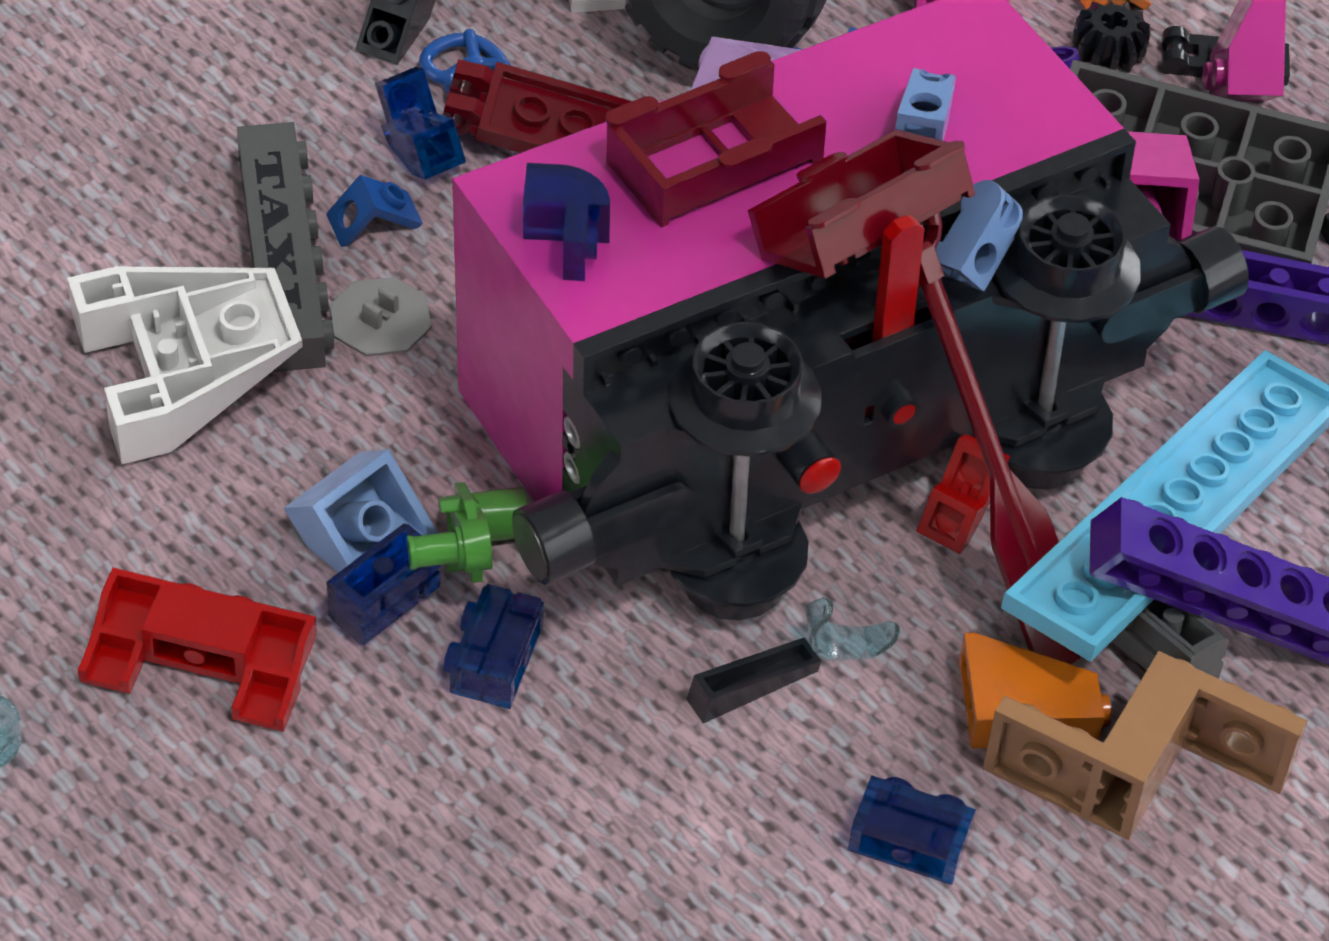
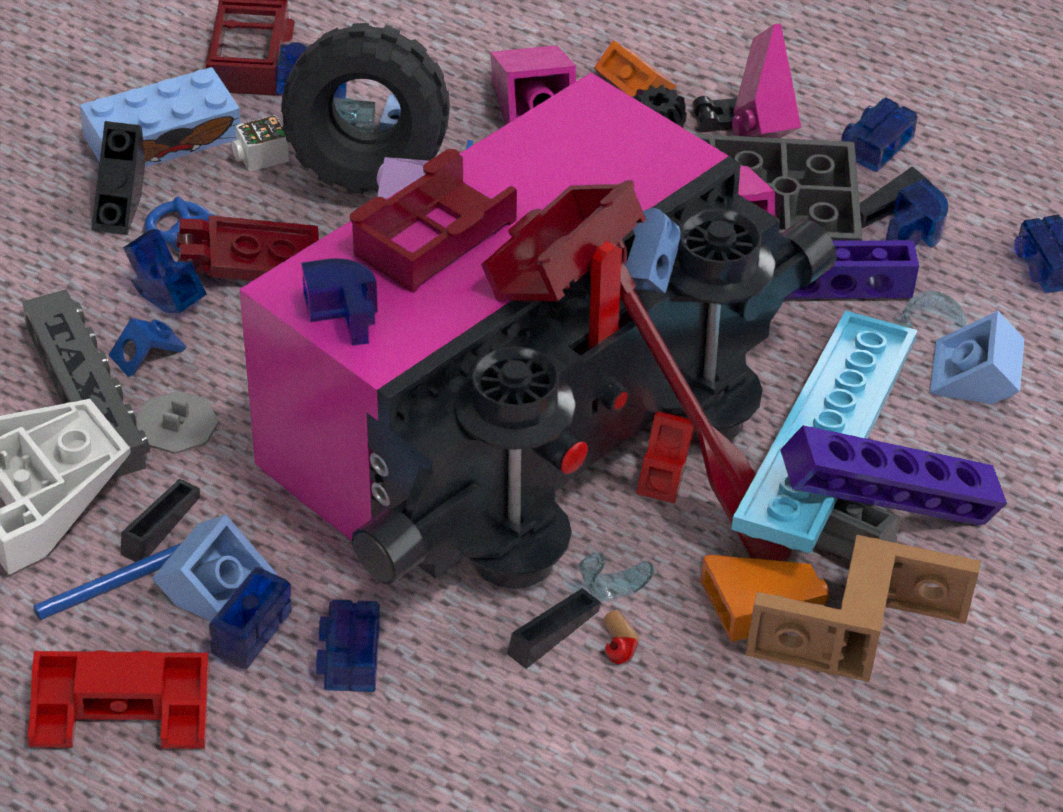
camera: 15 degrees left, 5 degrees down
bright green piece [407,482,528,583] -> none
clear blue brick [848,775,976,885] -> none
medium blue leg [895,68,956,141] -> none
none -> blue piece [33,543,181,620]
none -> black piece [121,479,200,562]
none -> arm [603,609,639,664]

